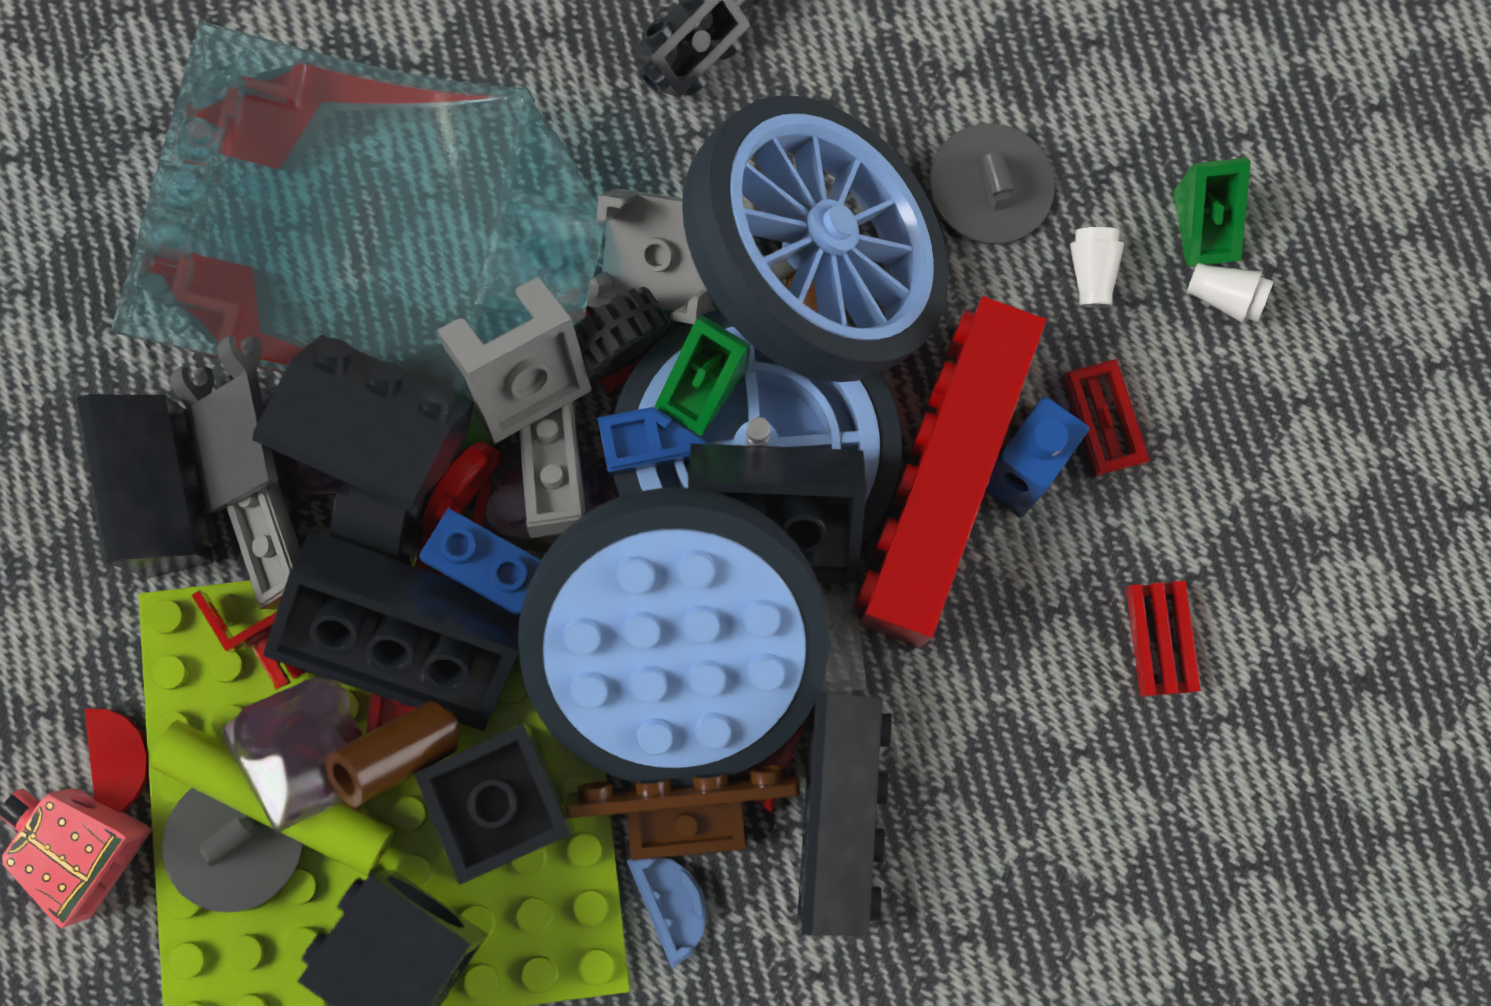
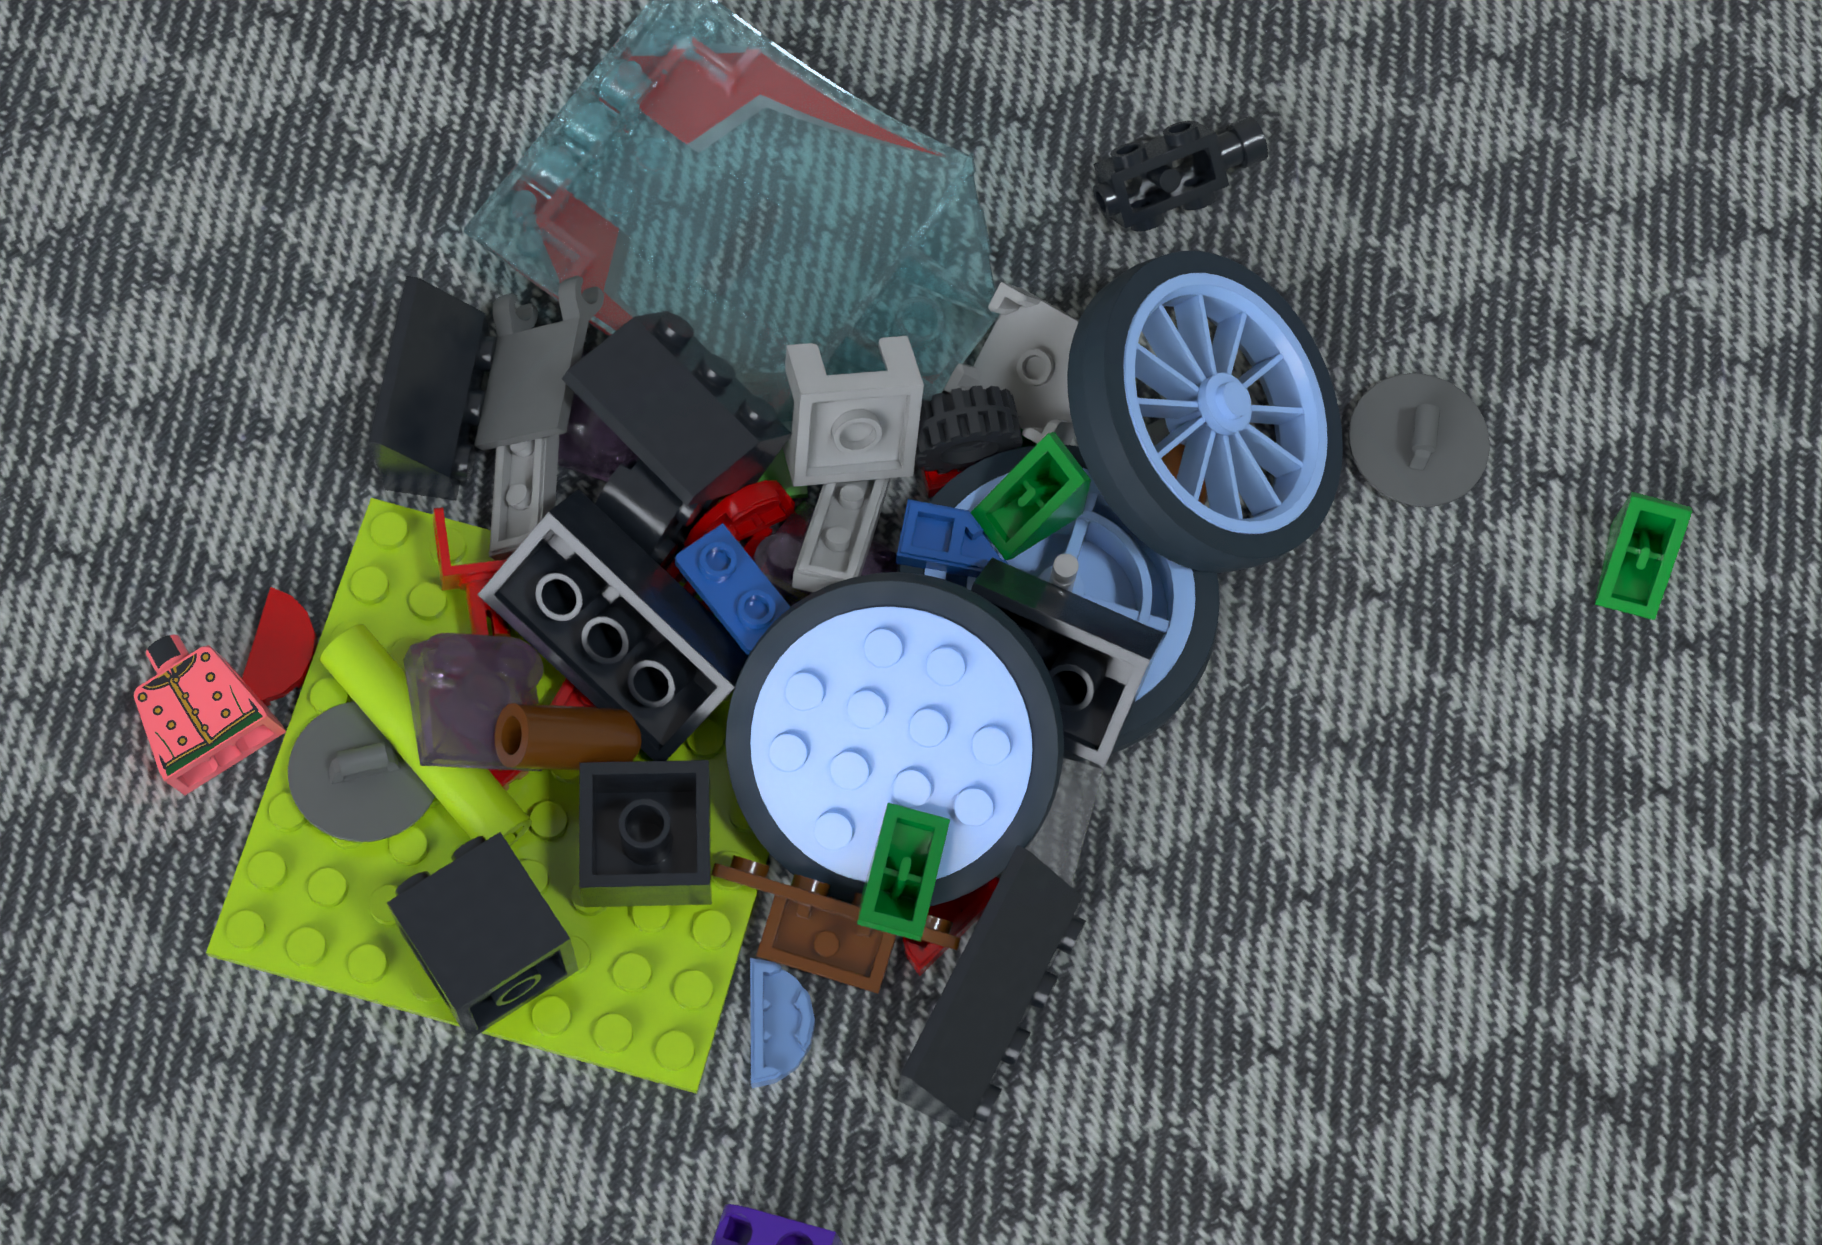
camera: 20 degrees right, 10 degrees down
red brick [853,296,1047,648] -> none
blue torso [985,396,1090,517] -> none
red tile [1062,359,1150,478] -> none
white cone [1070,227,1124,308] -> none
red tile [1126,580,1201,697] -> none
white cone [1187,263,1273,323] -> none
none -> green slope [857,803,950,941]

